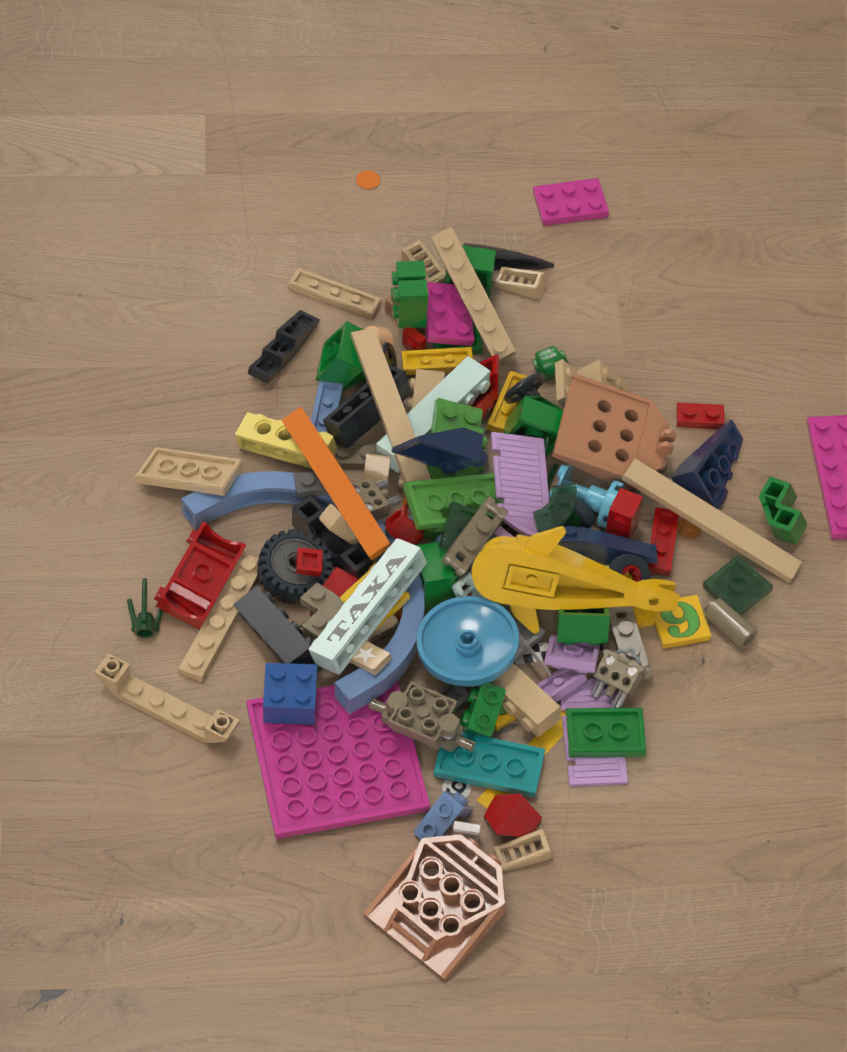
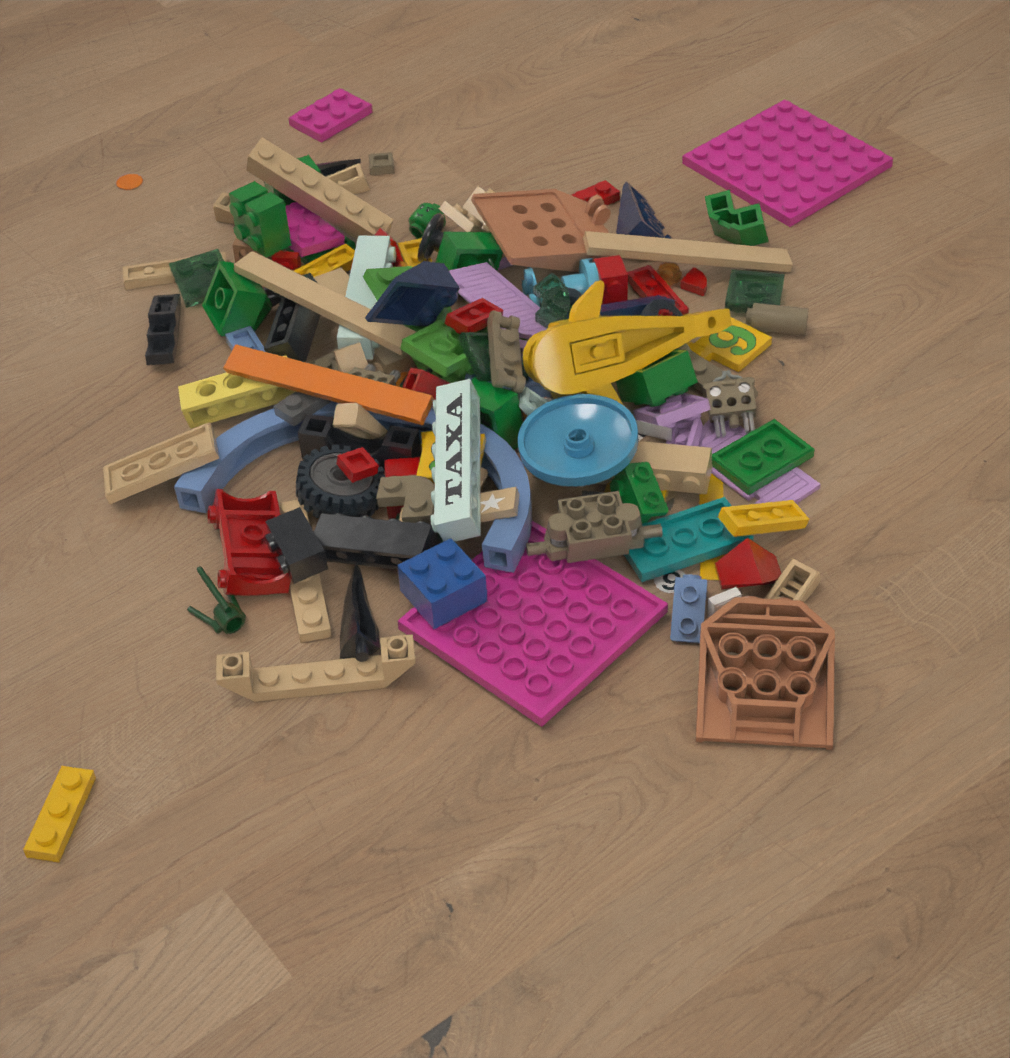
camera: 30 degrees left, 10 degrees down
none -> clear green plate [169,249,224,308]
none -> black brick [264,507,328,584]
none -> black piece [340,564,380,662]
none -> dark tan tile [369,152,394,175]
none -> red plate [445,298,504,337]
none -> red tile [680,267,707,296]
none -> yellow plate [718,500,810,537]

